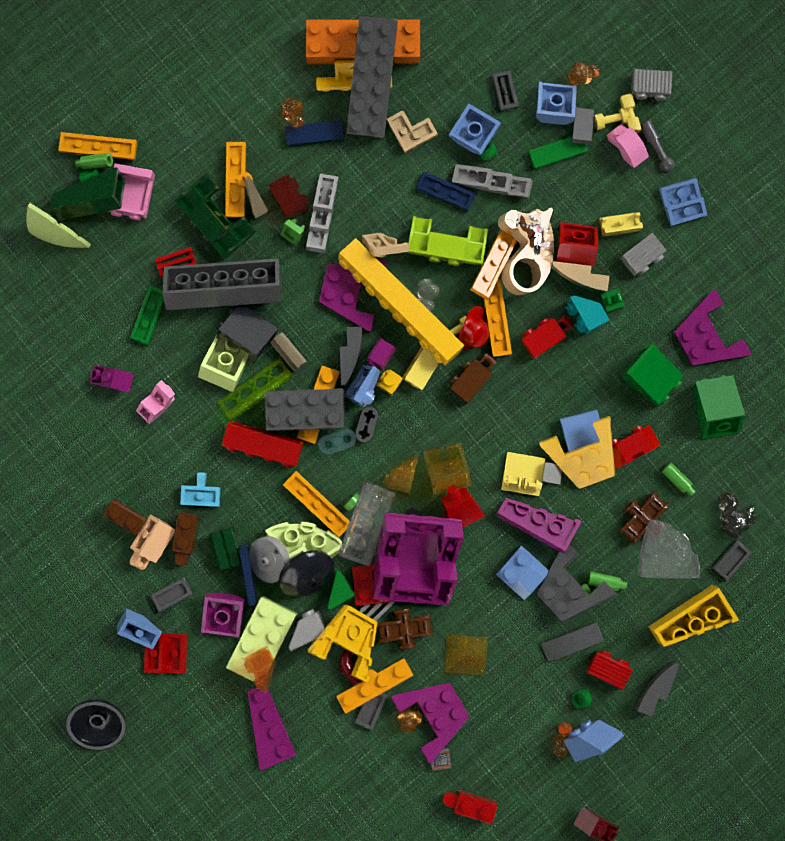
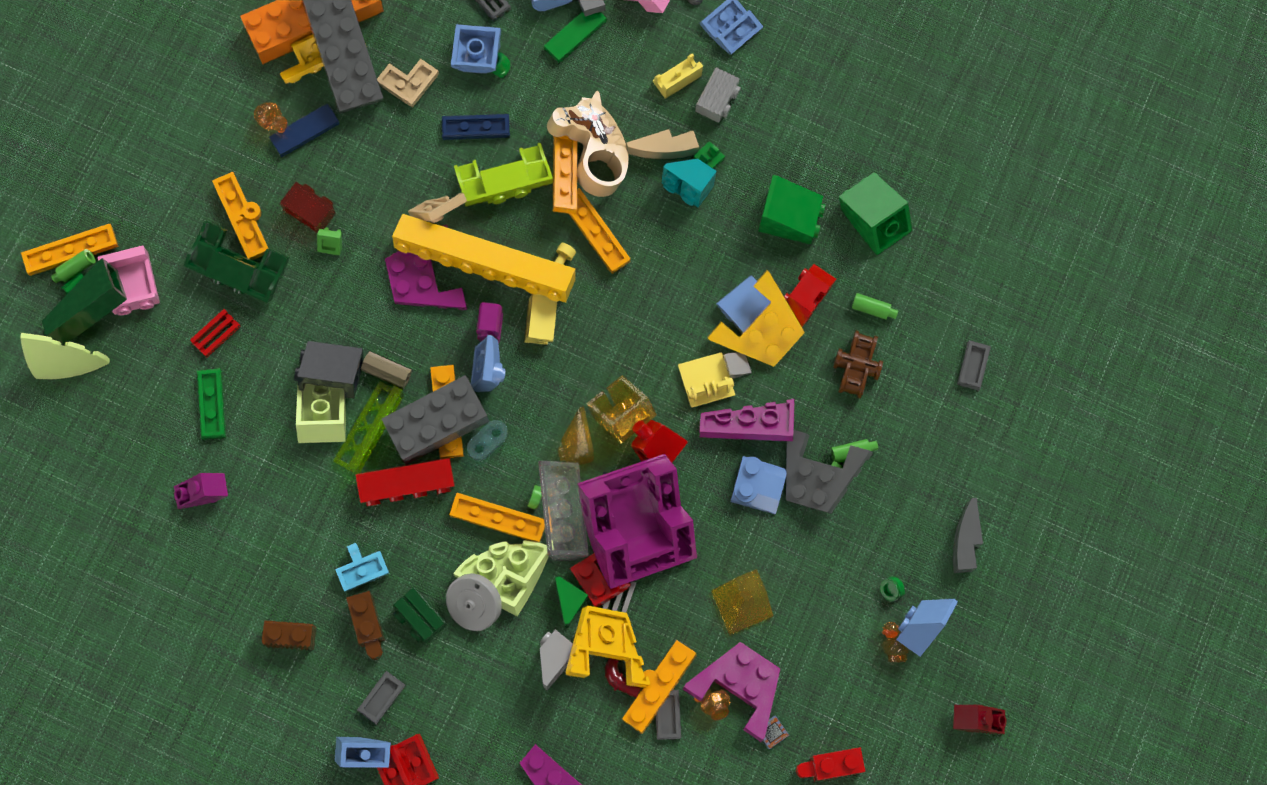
camera: 30 degrees left, 10 degrees down
light nougat brick [130,514,175,570] -> none
bright pink brick [136,380,175,424] -> none
dark grey brick [163,259,282,310] -> none
magenta slope [201,593,245,638] -> none
yellowish green brick [226,596,298,685] -> none
dark blue tile [239,544,257,606] -> none
clear orange slope [244,645,276,693] -> none
dark tan slope [245,176,268,218] -> none
black dish [279,550,334,597] -> none
light grey slope [306,174,339,253] -> none
dark grey slope [340,327,362,387] -> none
dark grey beam [356,407,378,443] -> none
yellow brick [377,369,403,396] -> none
reddish brown axle [377,608,434,650] -> none
clear animal [416,279,439,312] -> none
reddish brown brick [449,353,497,404] -> none
light grey slope [452,164,533,199] -> none
red piece [458,306,489,350] -> none
red brick [521,315,574,360] -> none
dark grey slope [541,621,604,662] -> none
red slope [556,222,598,267] -> none
red brick [586,650,633,690] -> none
clear brick [638,520,701,578] -> none
yellow wedge [648,585,739,647] -> none
magenta wing [673,289,752,366] -> none
clear smoke animal [718,493,756,539] -> none

